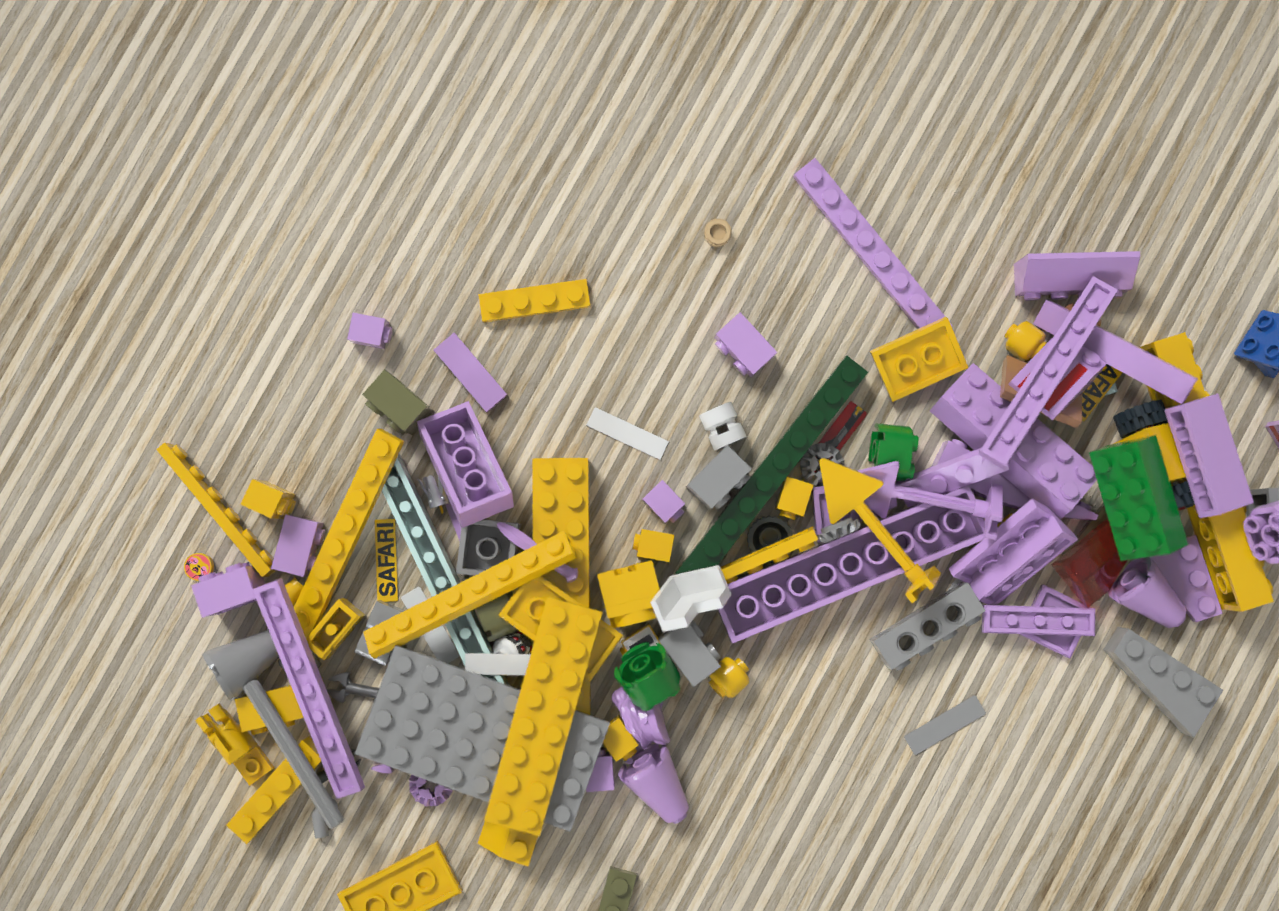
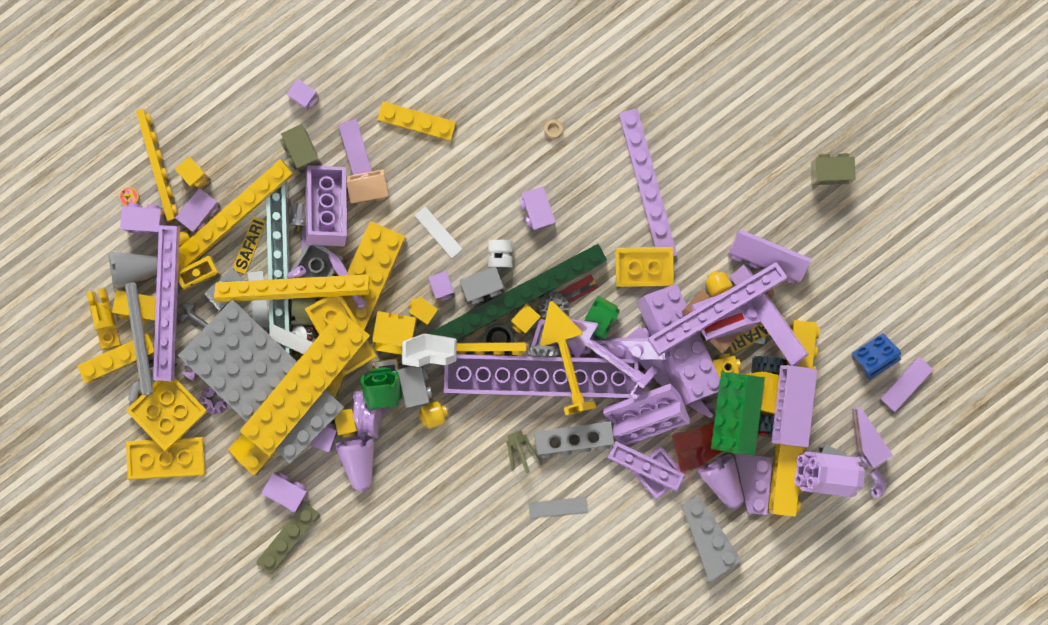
camera: 30 degrees right, 0 degrees up
none -> yellow plate [126,377,208,452]
none -> lavender brick [261,471,308,512]
none -> lavender arm [287,265,306,279]
none -> light nougat brick [346,169,389,205]
none -> olive plant [506,430,542,473]
none -> yellow brick [712,353,741,378]
none -> olive brick [811,153,856,185]

